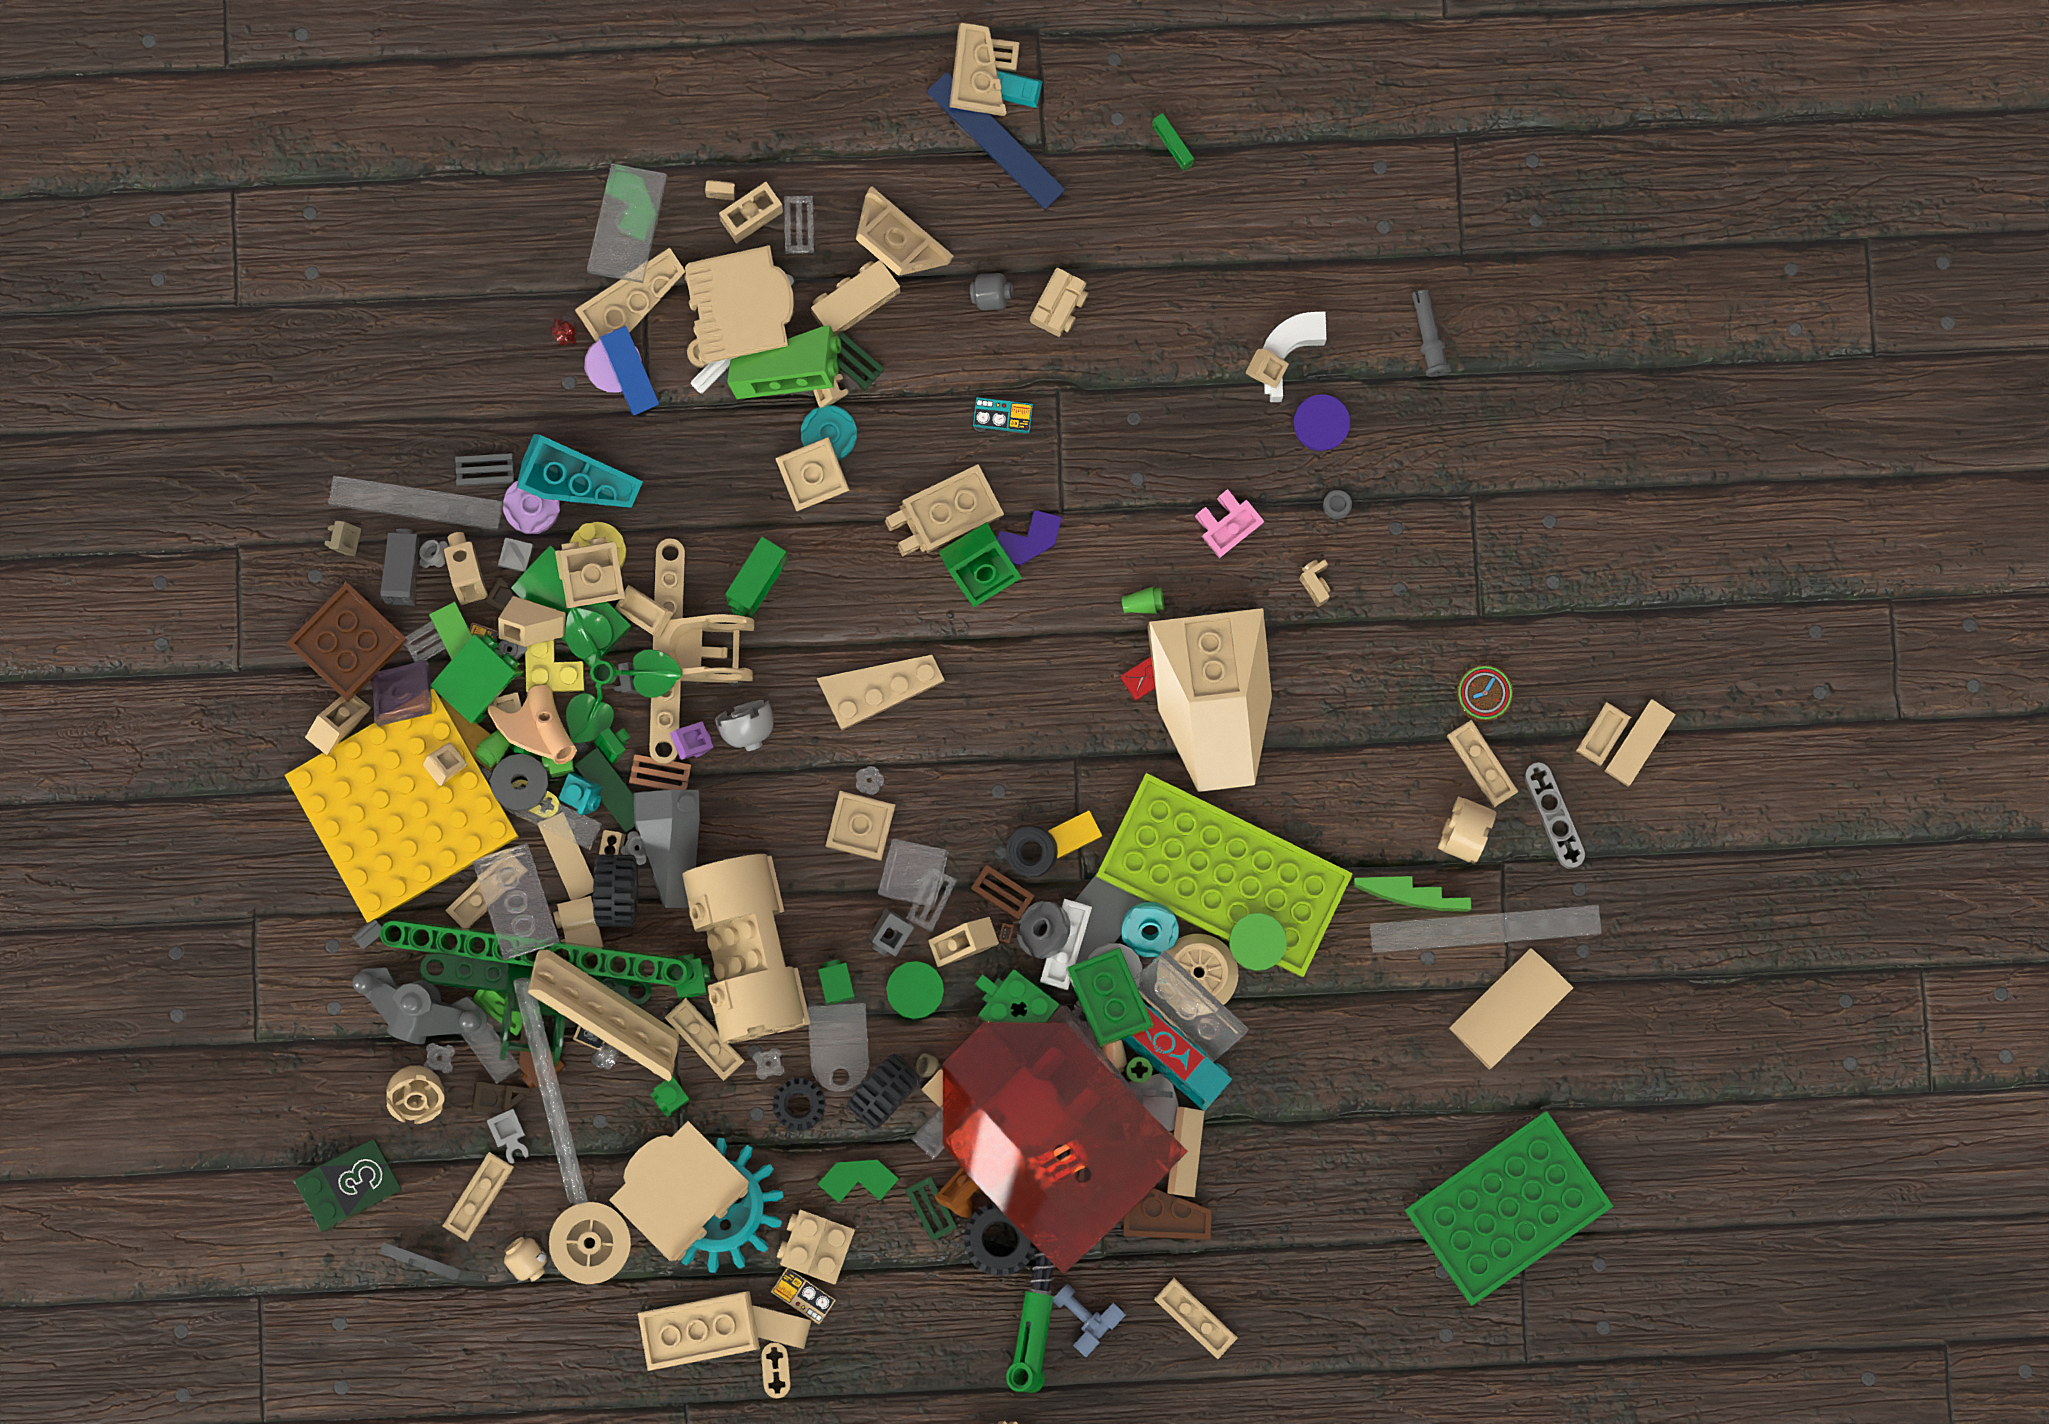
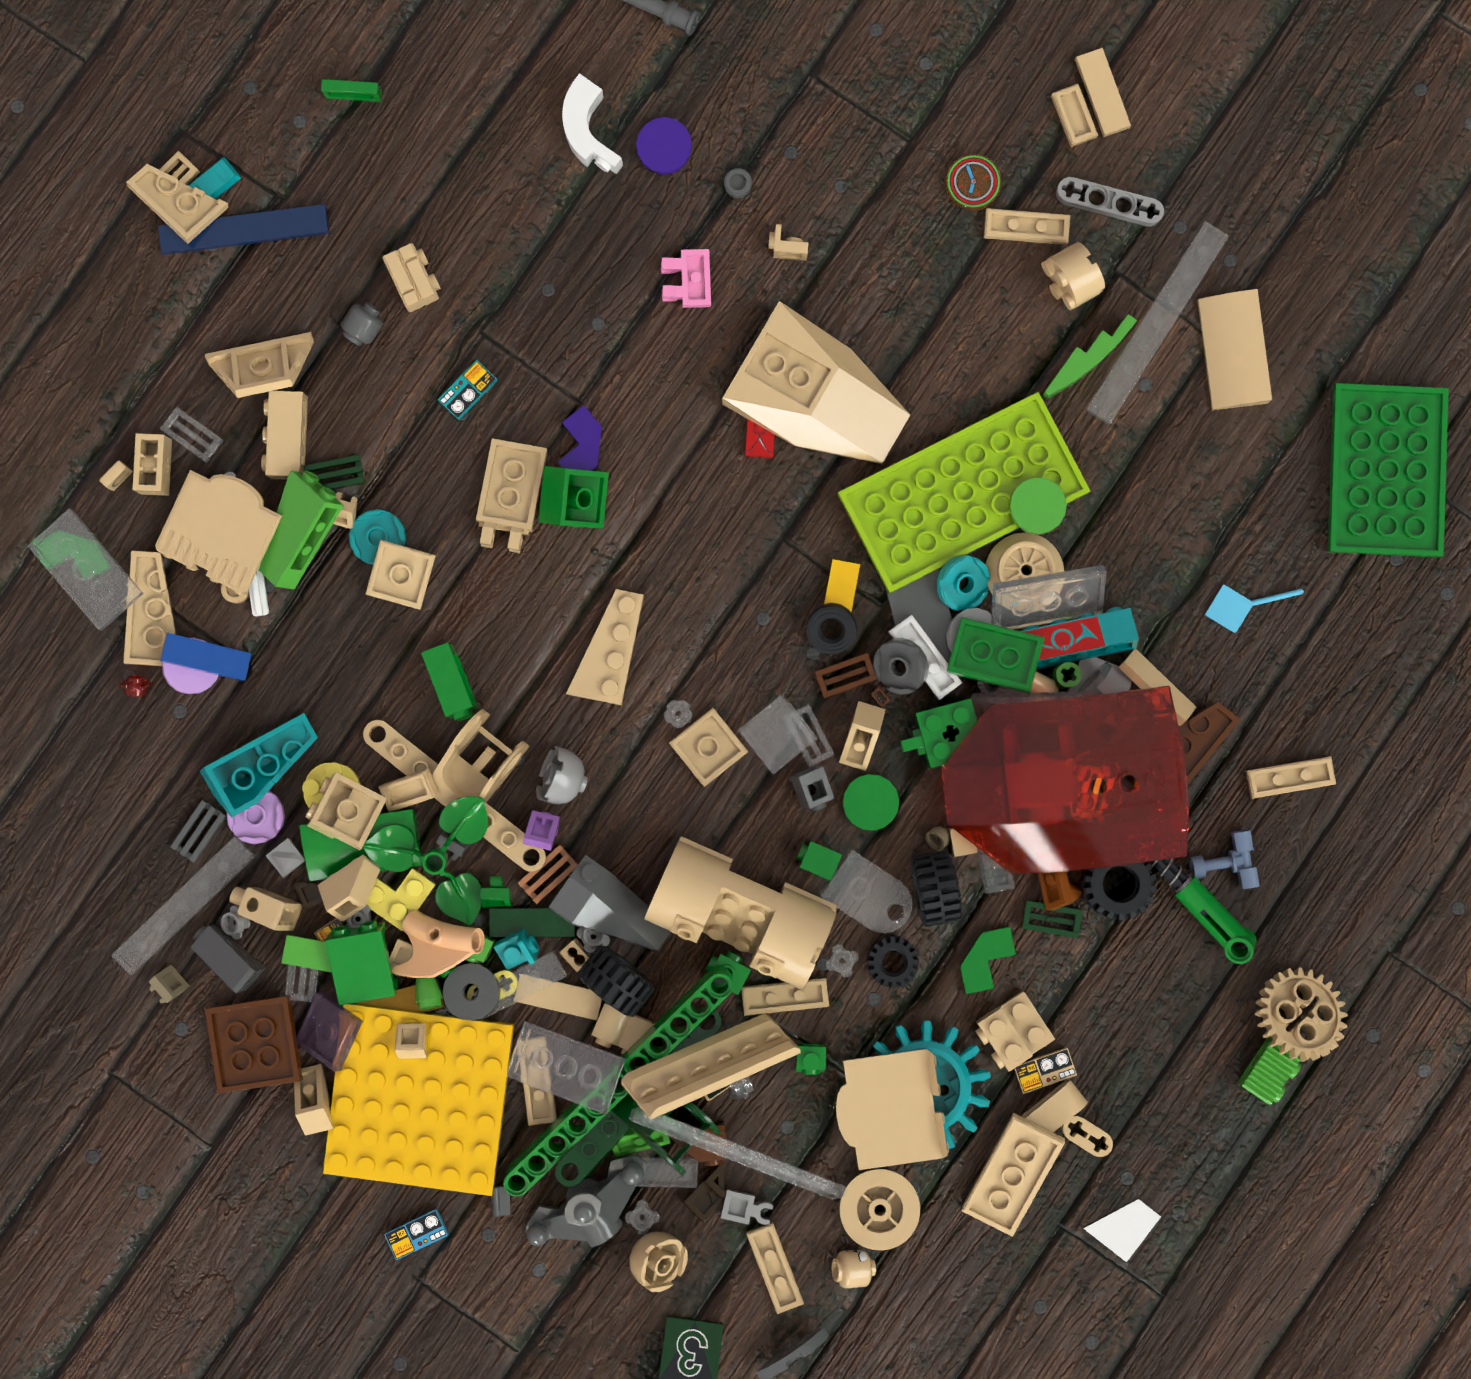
camera: 45 degrees left, 5 degrees up
bright green cone [1122,586,1165,614] -> none
tan slope [1246,349,1289,389] -> none
none -> tile [384,1208,449,1260]
none -> medium azure piece [1205,584,1304,634]

